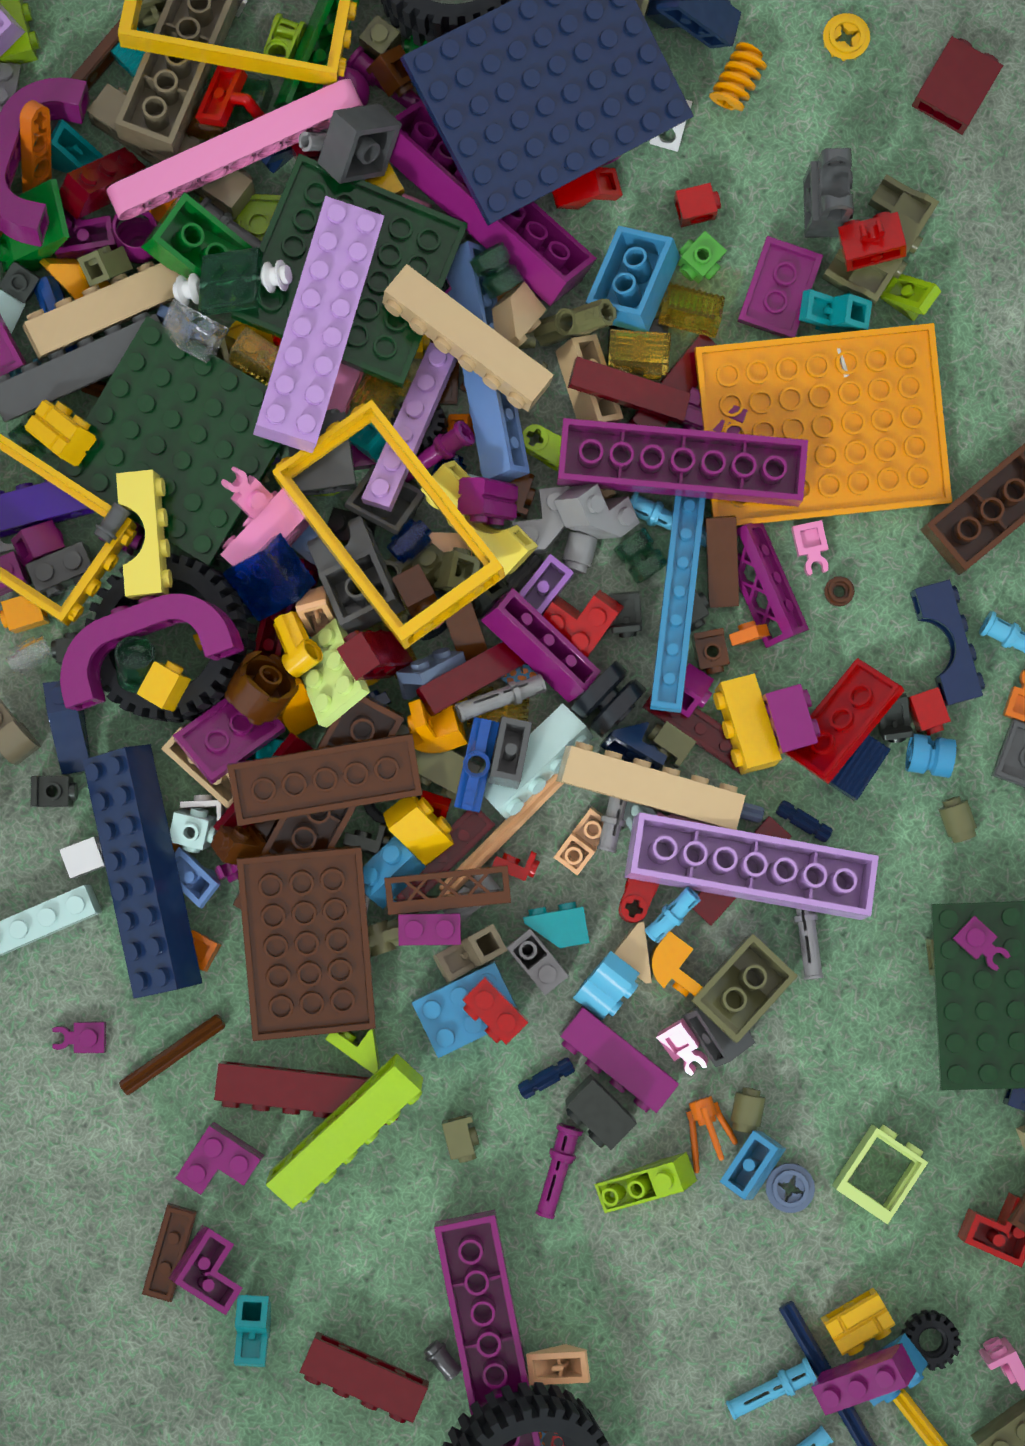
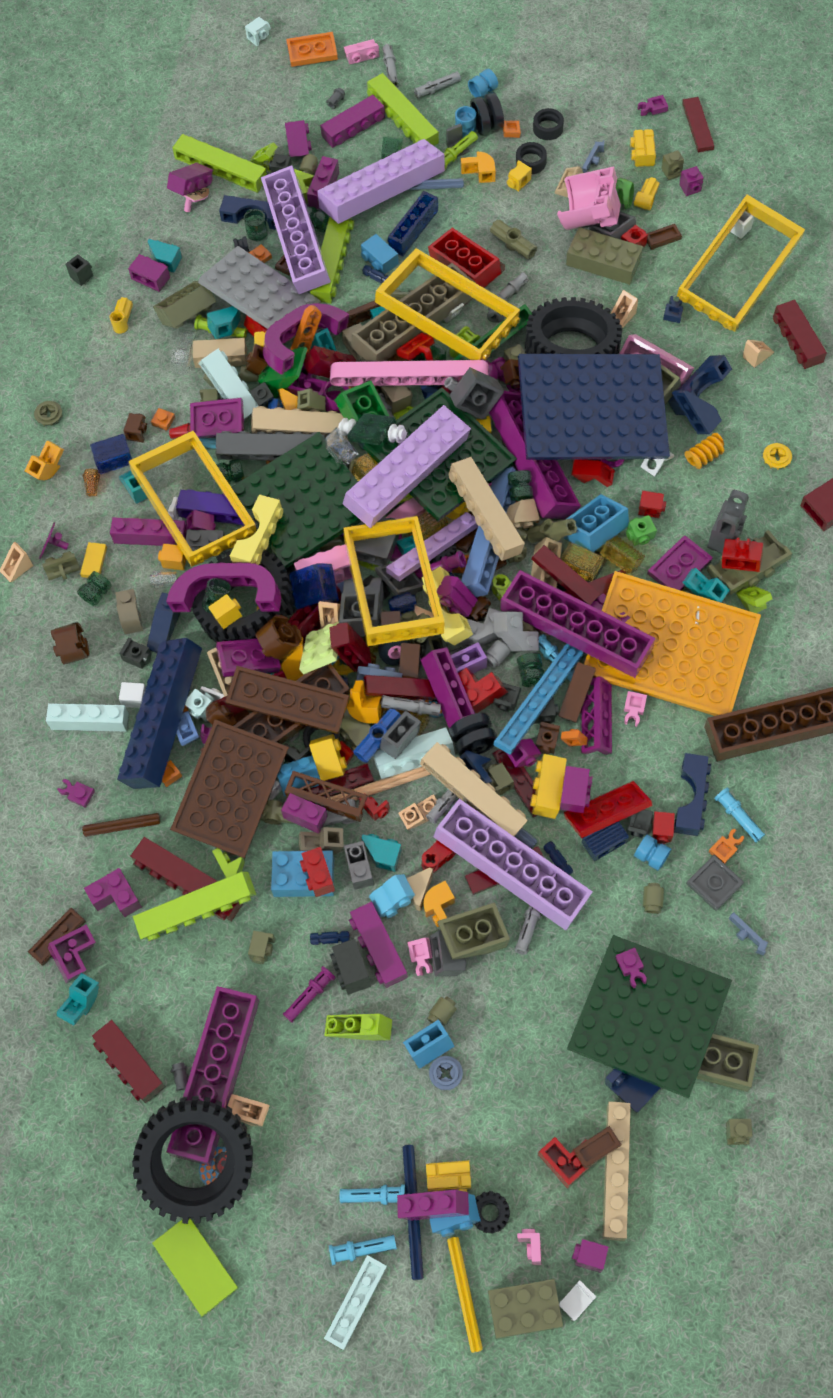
camera: 30 degrees right, 20 degrees down
yellow brick [24,400,97,466] -> none
dark grey pin [94,502,131,544] -> none
bright pink plate [221,466,274,520] -> none
yellow piece [273,611,323,678] -> none
medium azure pin [645,887,701,943] -> none
orange plant [686,1096,738,1173] -> none
reddish brown plate [824,576,855,607] -> none
yellowish green window [832,1124,928,1224] -> none

